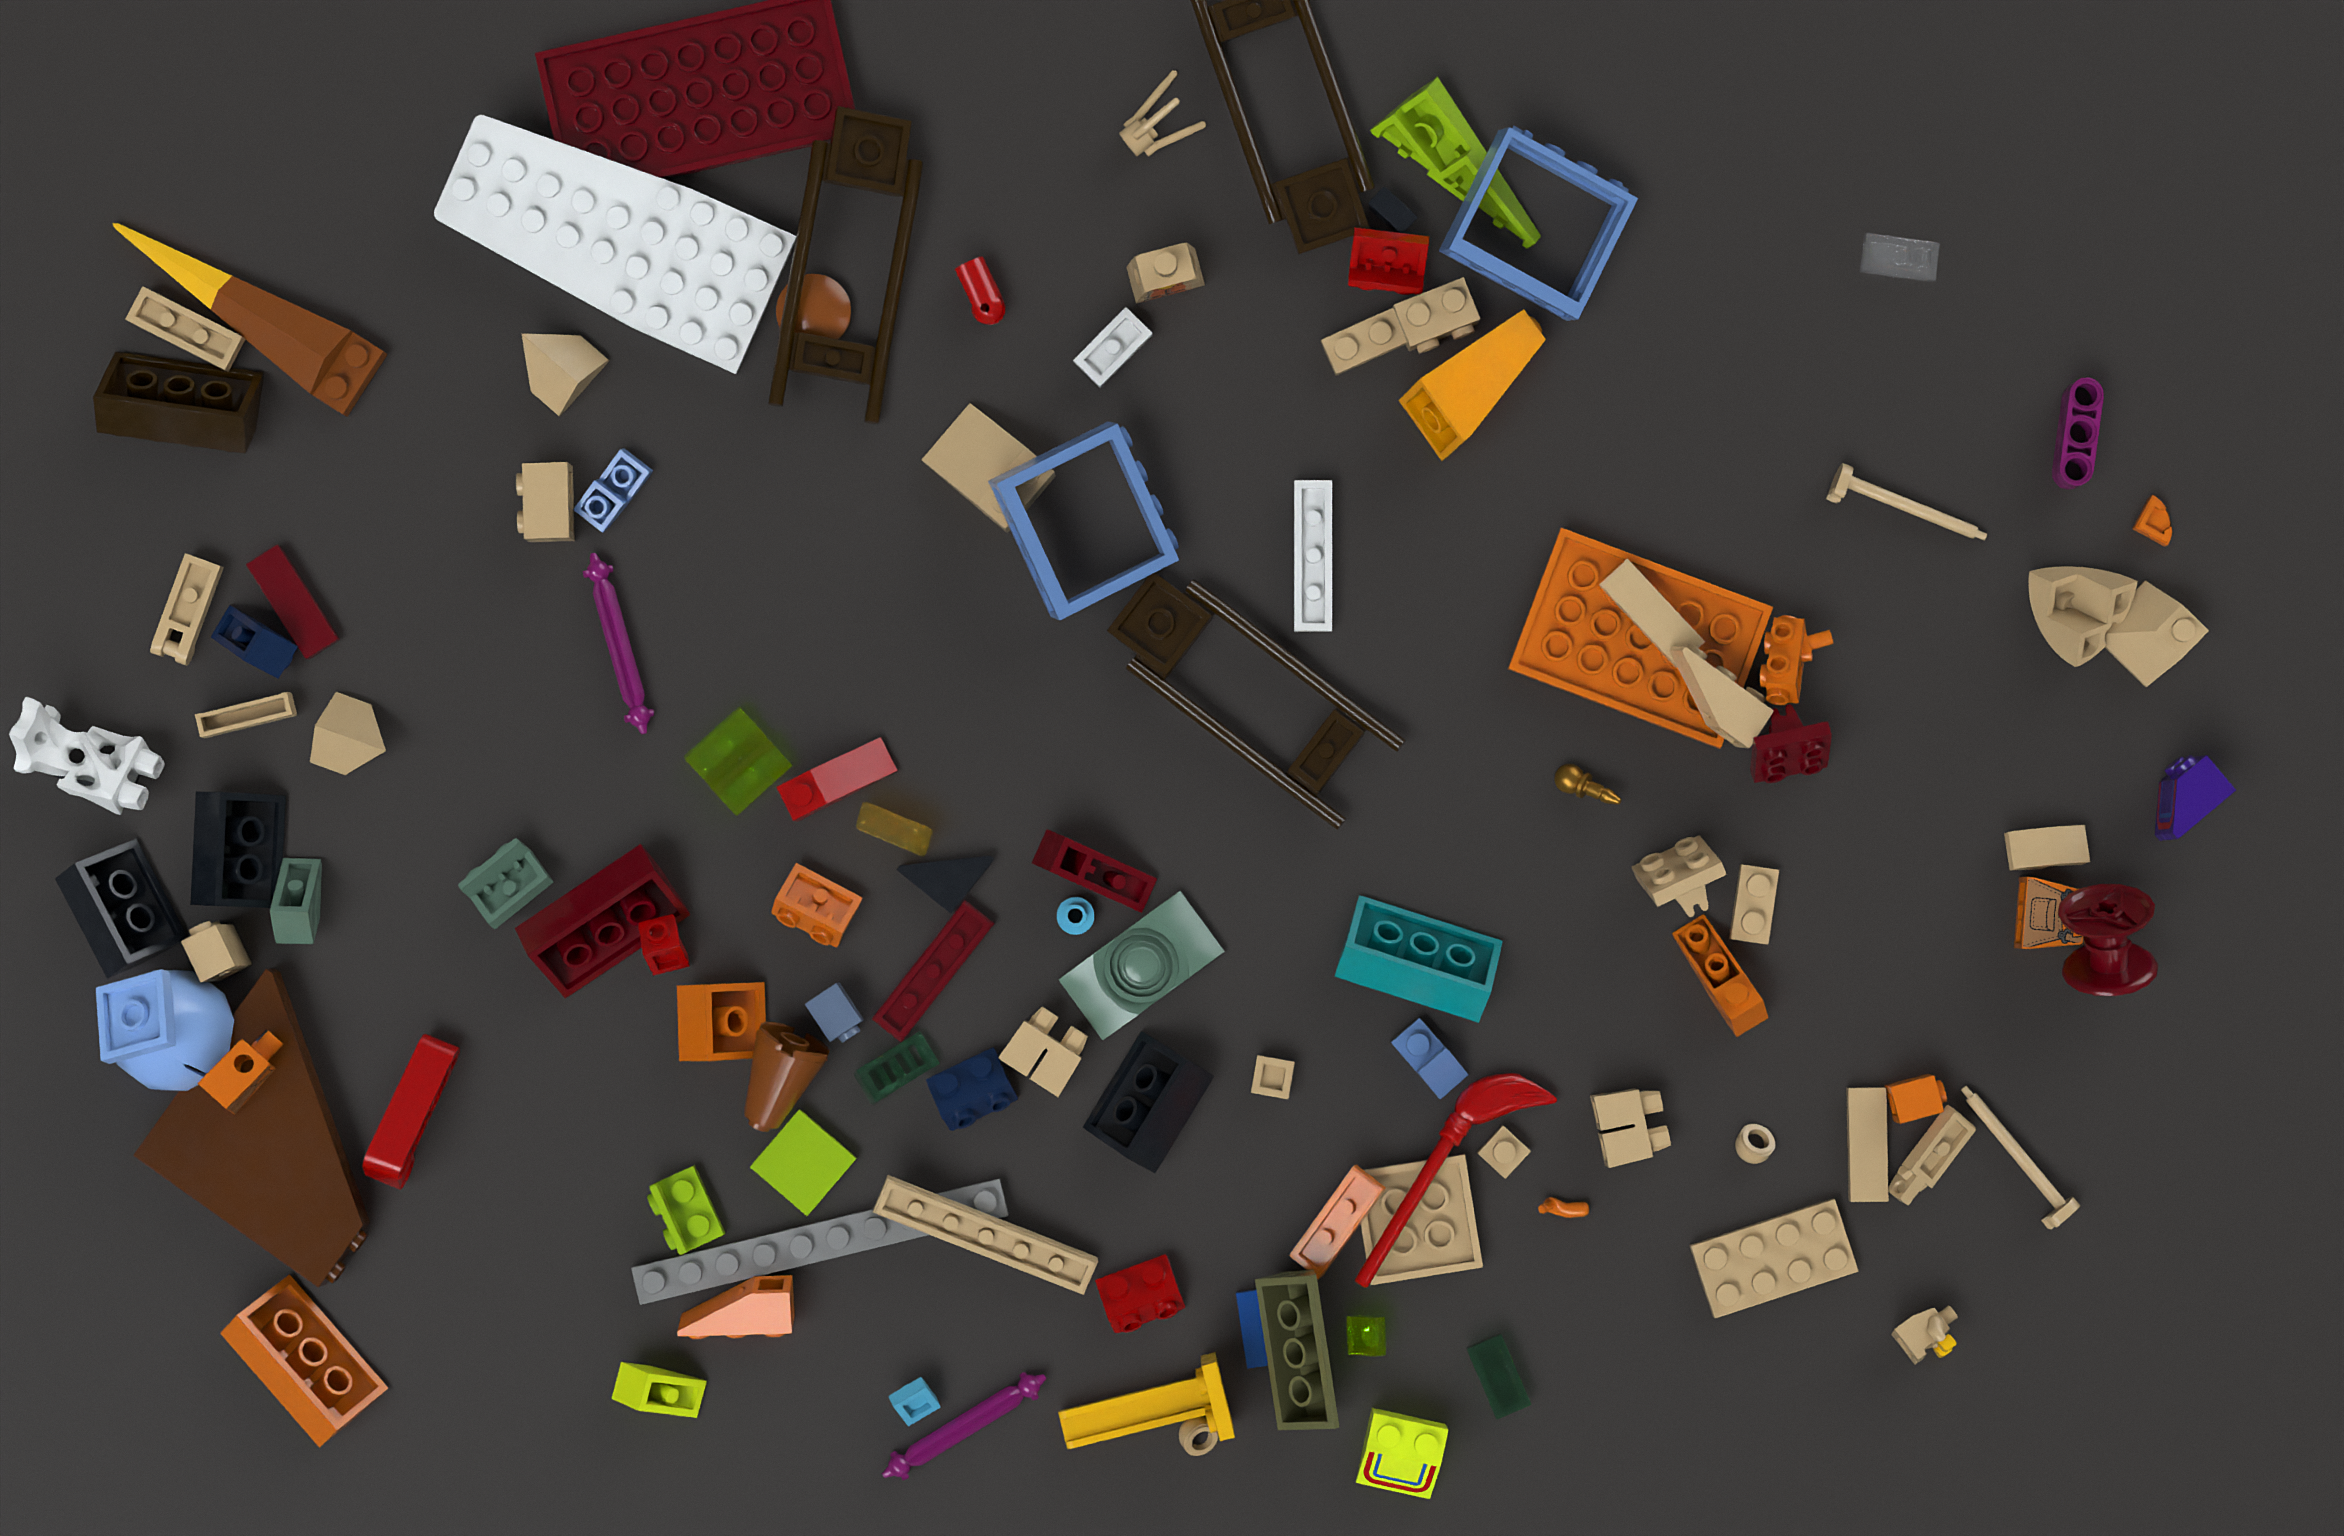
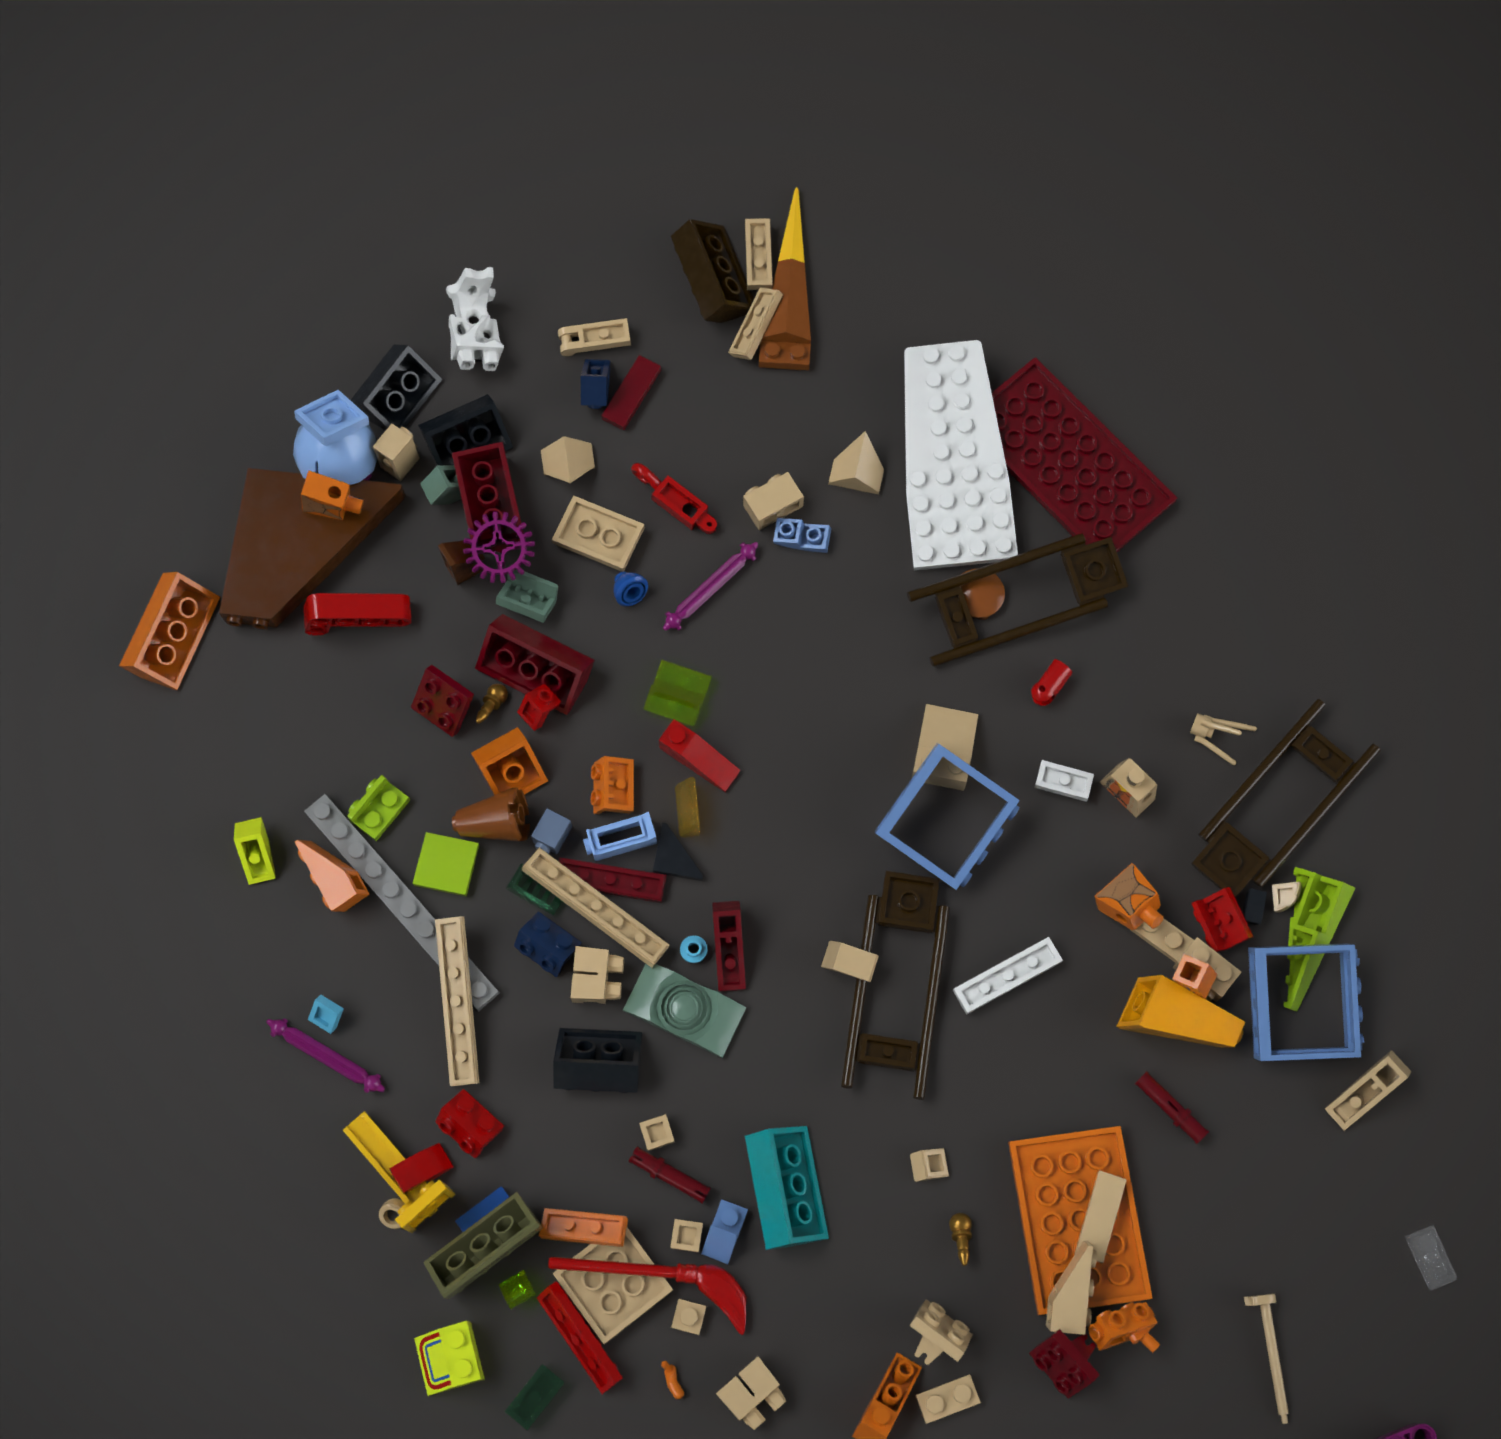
camera: 60 degrees right, 15 degrees down
tan piece [195,692,297,738] -> none
none -> red slope [389,1143,453,1195]
none -> dark red plate [411,665,474,737]
none -> reddish brown slope [438,540,485,585]
none -> dark red slope [452,442,524,553]
none -> magenta gear [463,512,535,583]
none -> pearl gold bar [476,684,508,724]
none -> tan tile [522,847,670,968]
none -> red plate [536,1281,623,1394]
none -> tan plate [552,495,645,572]
none -> light blue window [583,812,657,861]
none -> blue brick [613,571,648,606]
none -> dark red pin [628,1146,711,1204]
none -> red piece [631,463,717,534]
none -> tan plate [670,1219,703,1253]
none -> tan tile [728,287,783,360]
none -> tan slope [821,941,879,982]
none -> tan slope [910,1148,949,1182]
none -> orange torso [1094,863,1164,930]
none -> dark red pin [1135,1071,1209,1144]
none -> orange brick [1172,954,1218,999]
none -> tan tile [1272,882,1301,913]
none -> tan slope [1325,1050,1411,1131]

